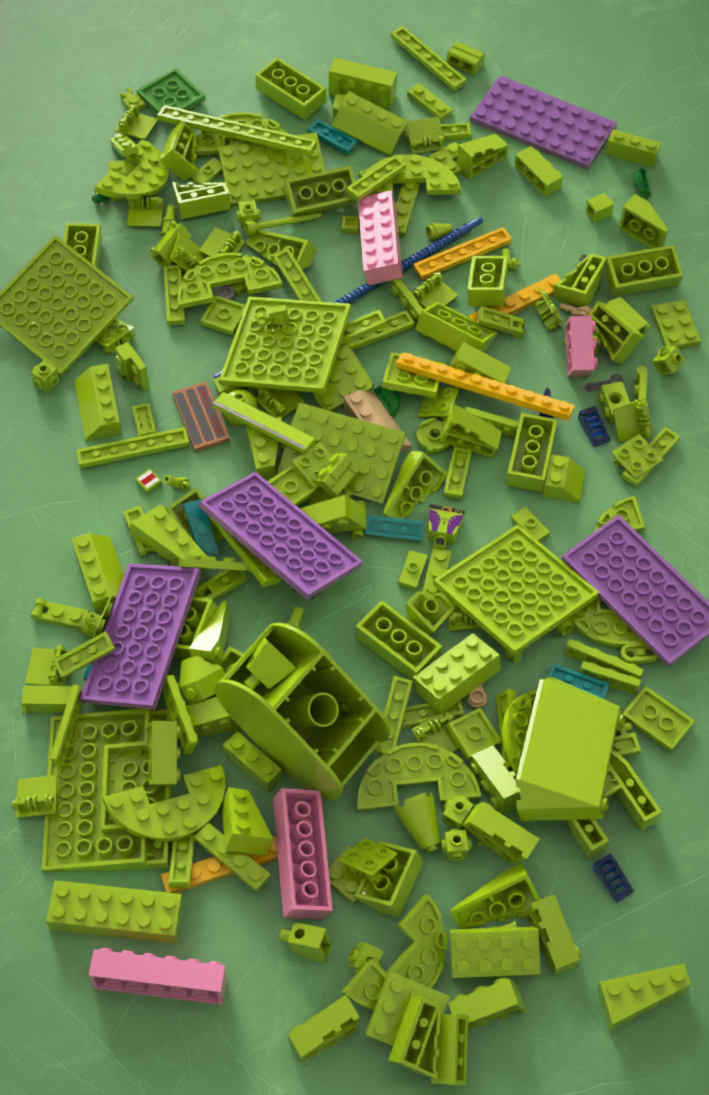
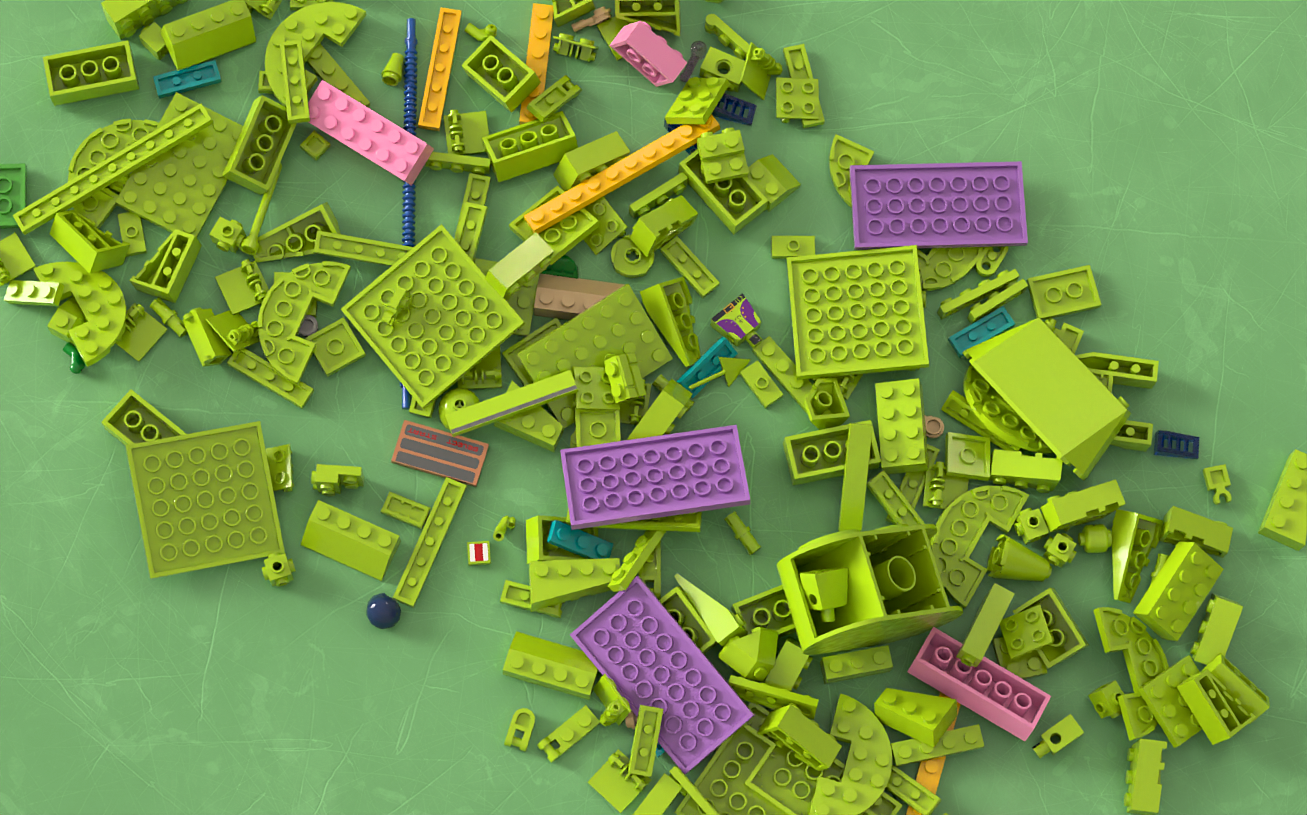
camera: 60 degrees left, 15 degrees up
none -> dark blue hair [366,593,401,629]
none -> lime wedge [485,232,554,298]
none -> lime plate [504,708,535,752]
none -> lime plate [665,77,730,124]
none -> lime piece [689,357,751,389]
none -> lime plate [697,128,749,184]
none -> lime tile [838,423,873,532]
none -> lime slope [956,583,1015,667]
none -> lime head [1078,524,1112,553]
none -> lime plate [1202,464,1232,505]

